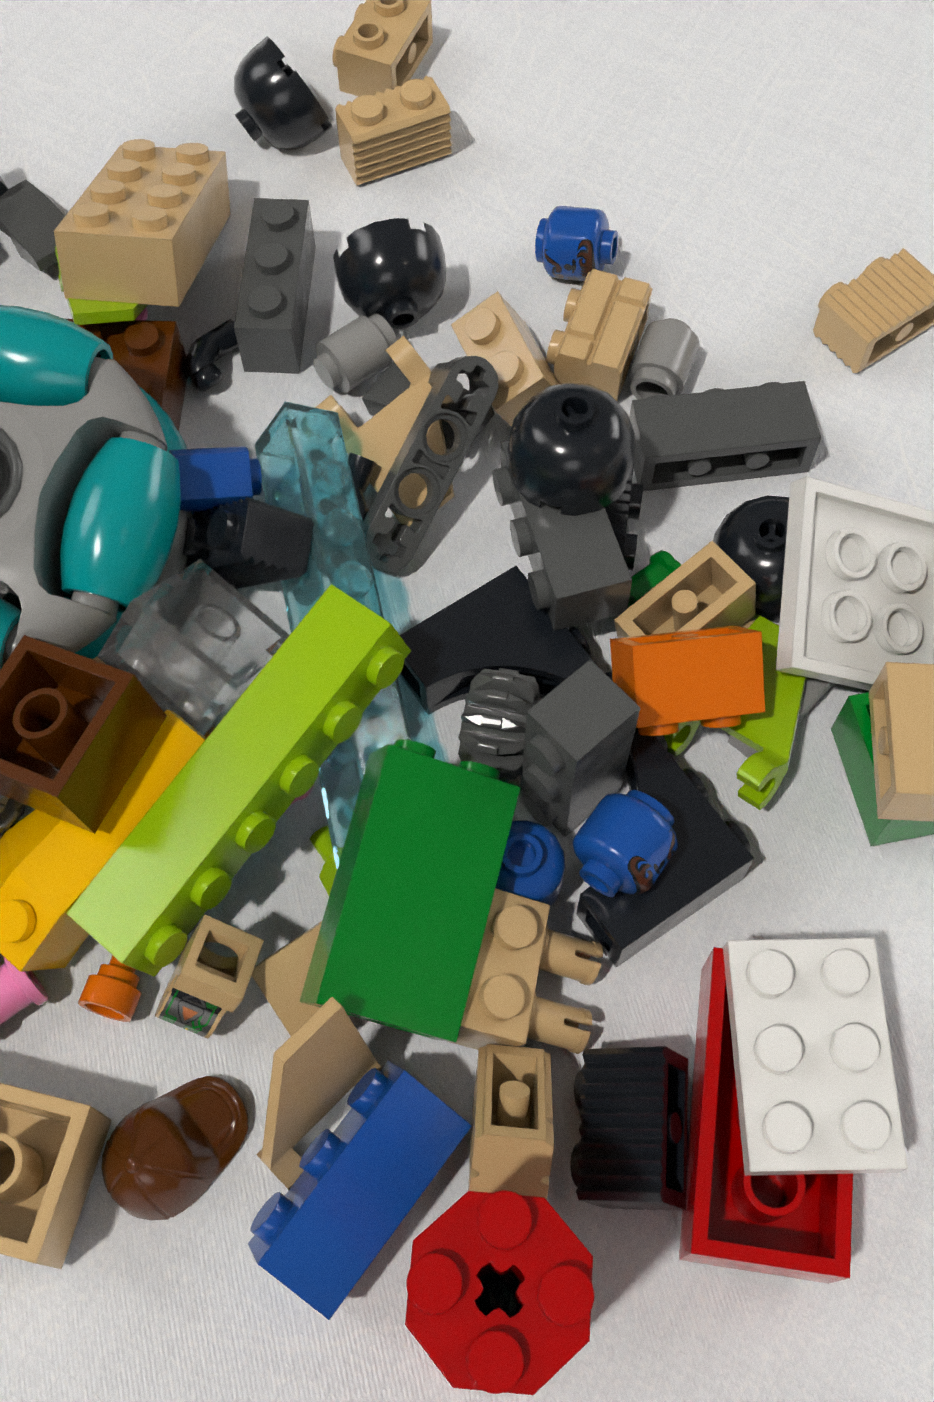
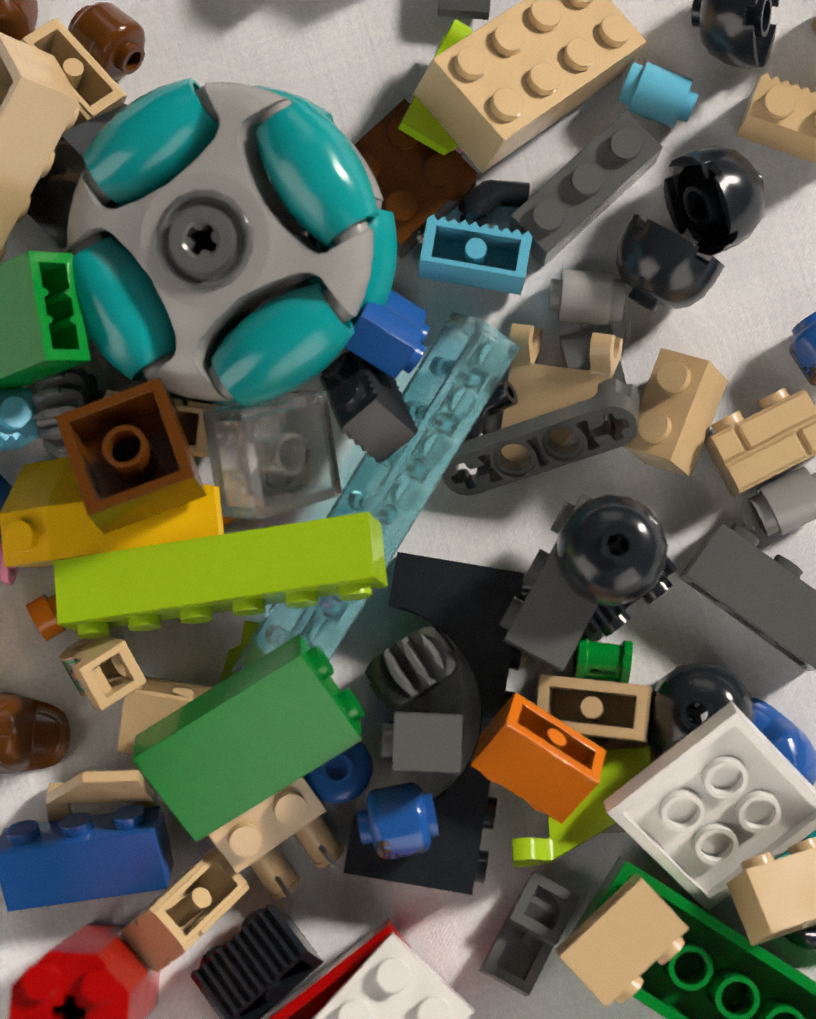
camera: 45 degrees right, 20 degrees up
none -> medium azure brick [419,214,532,295]
none -> dark grey slope [479,871,580,996]
none -> medium azure brick [618,62,699,129]
none -> black cylinder [663,146,765,256]

